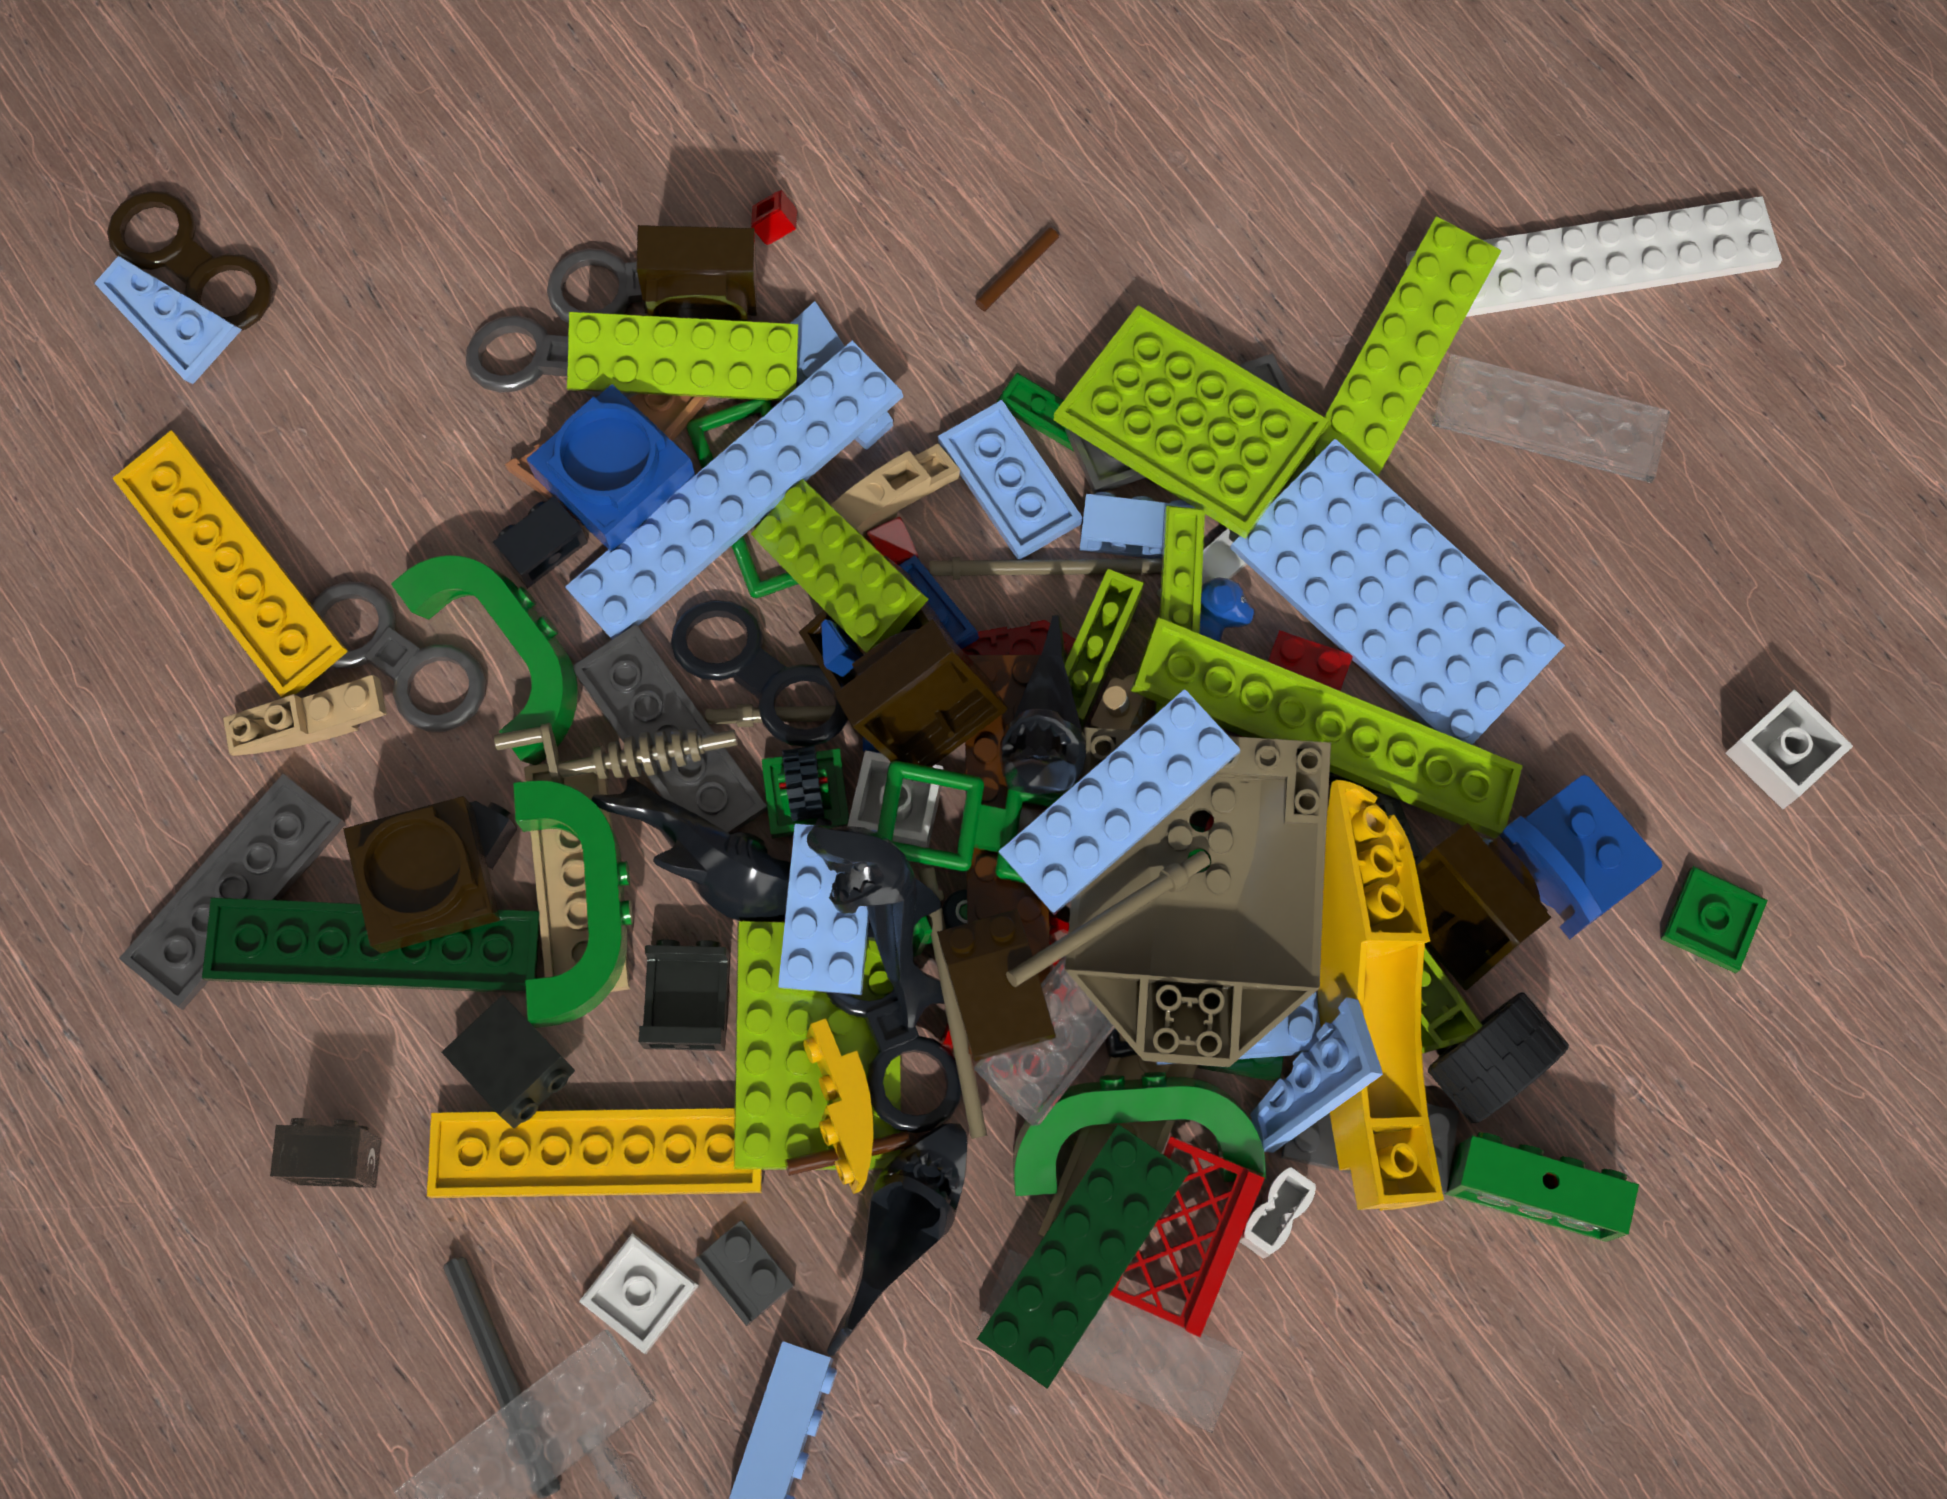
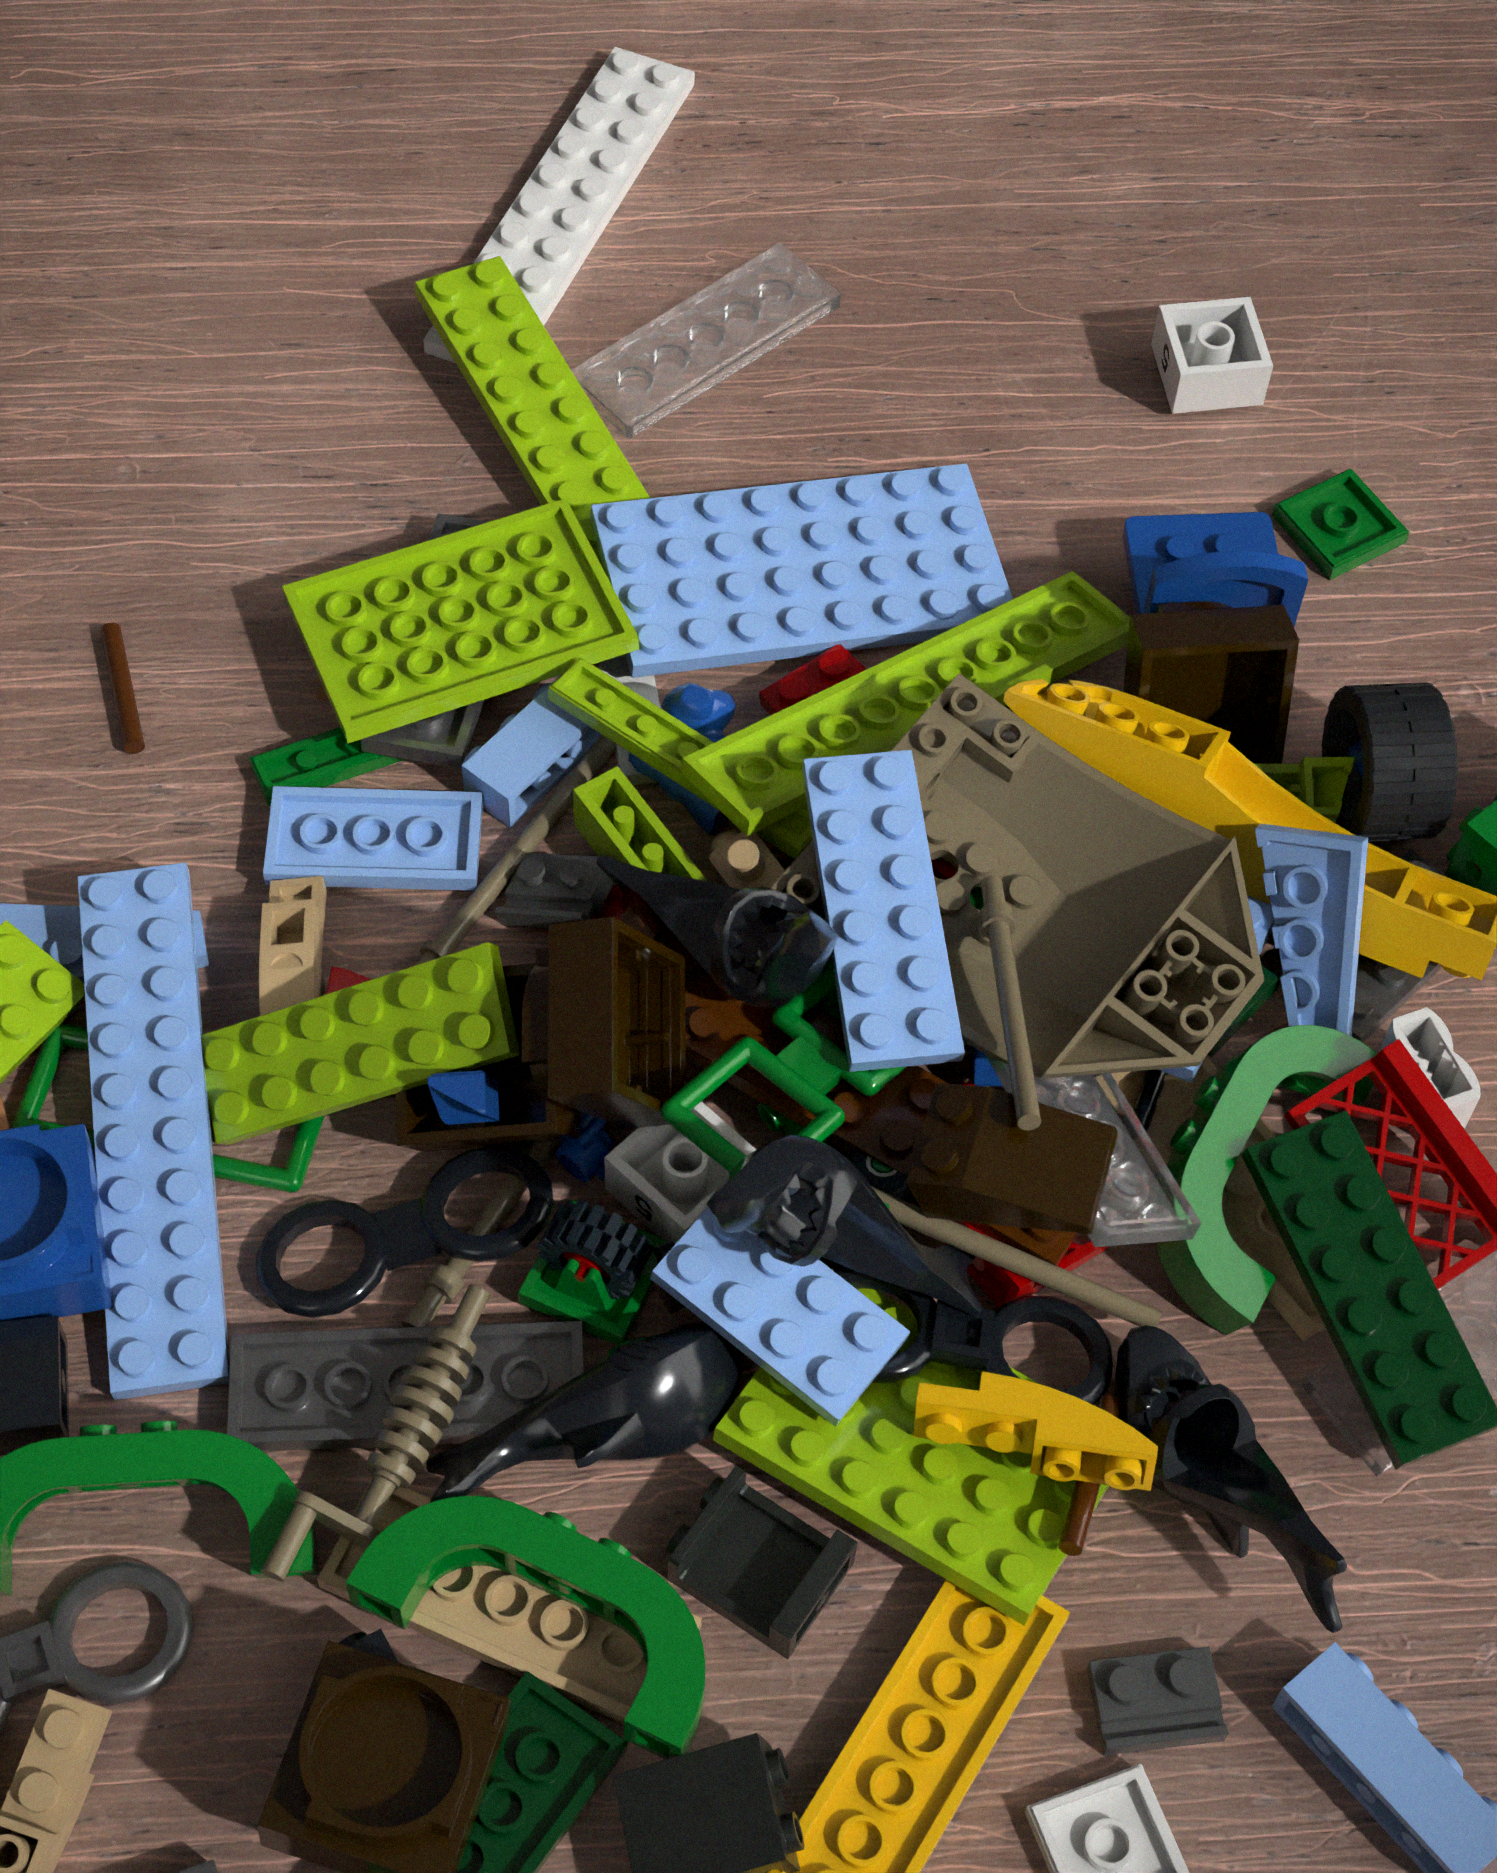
camera: 60 degrees left, 15 degrees down
none -> dark grey plate [494,853,614,929]

